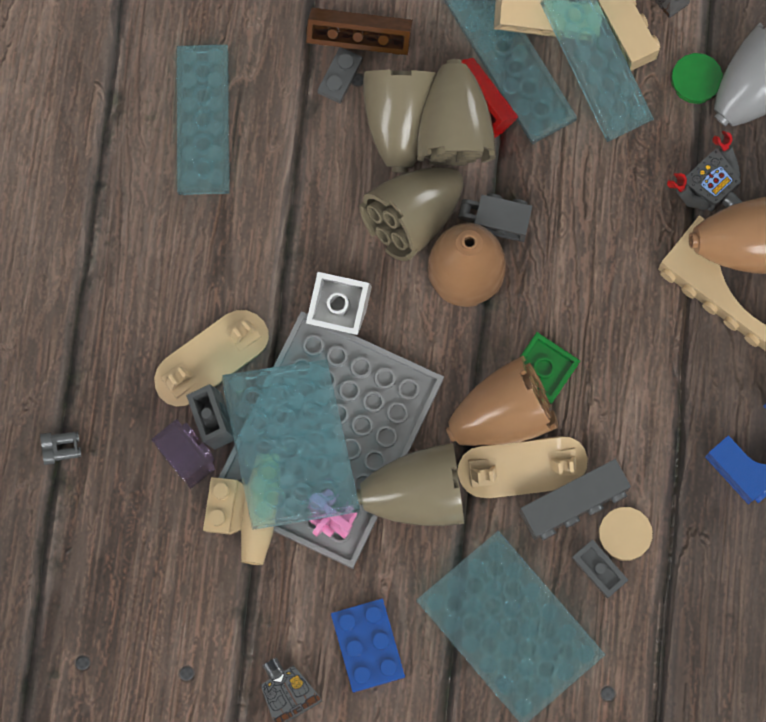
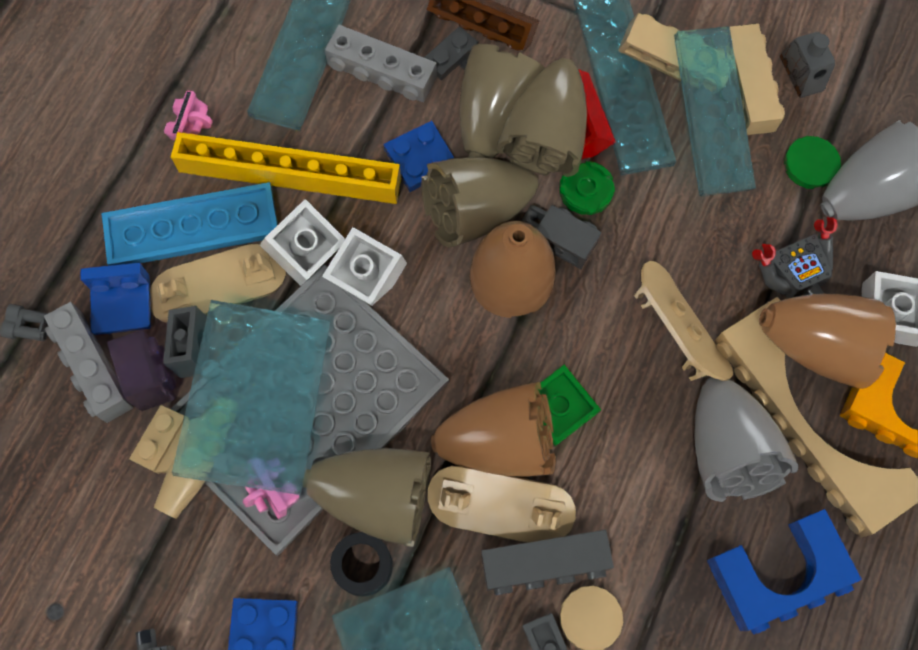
camera: 15 degrees right, 5 degrees down
none -> light grey brick [44,301,133,423]
none -> blue bracket [80,262,151,335]
none -> dark azure plate [101,182,278,266]
none -> bright pink hips [164,91,212,140]
none -> yellow brick [171,132,401,204]
none -> white brick [260,199,345,286]
none -> light grey brick [325,25,437,103]
none -> black piece [330,532,393,597]
none -> blue plate [384,121,454,192]
none -> green tile [559,161,615,215]
none -> tan piece [634,261,733,381]
none -> light grey cylinder [694,377,798,502]

